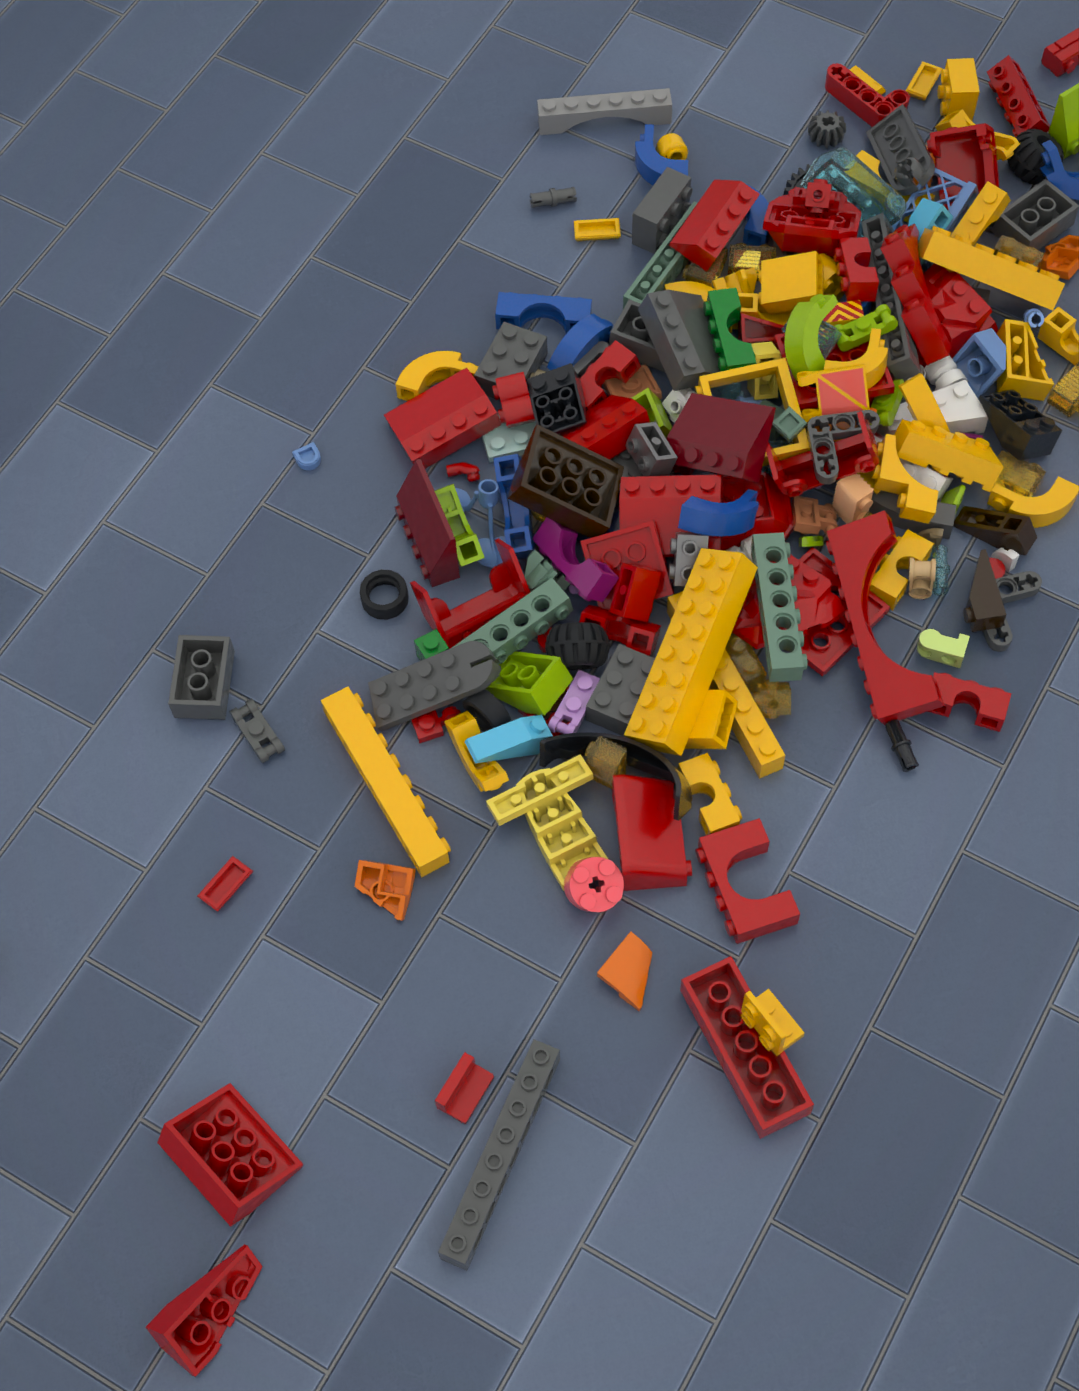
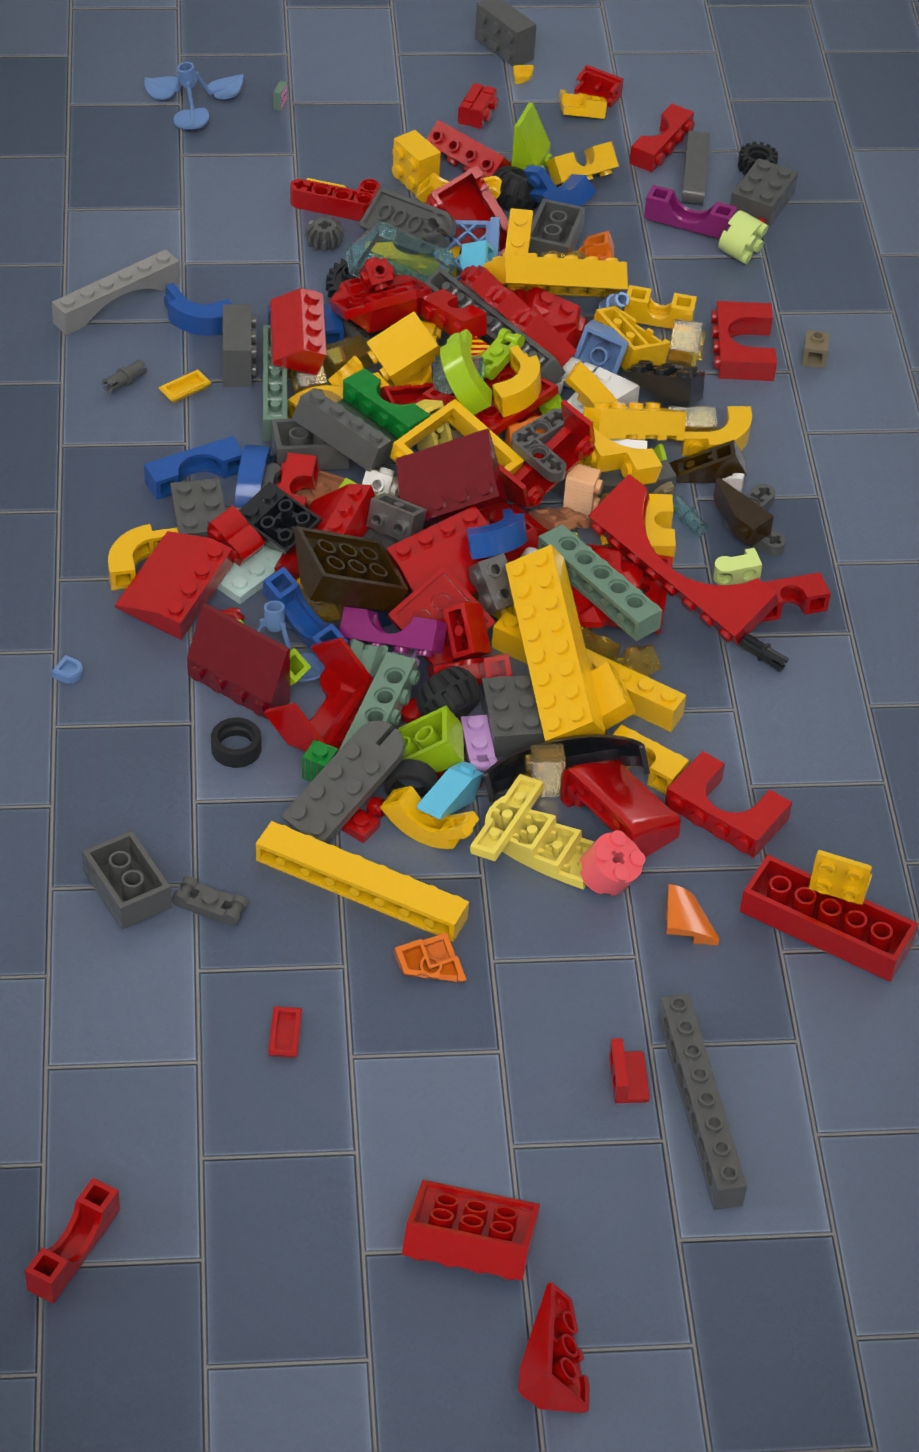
camera: 40 degrees left, 15 degrees down
yellow head [656,133,688,160] -> none
sand green tile [772,406,807,443] -> none
coral flag [797,364,870,424] -> none
yellow tile [905,61,943,101] -> none
tan piece [909,558,936,599] -> none

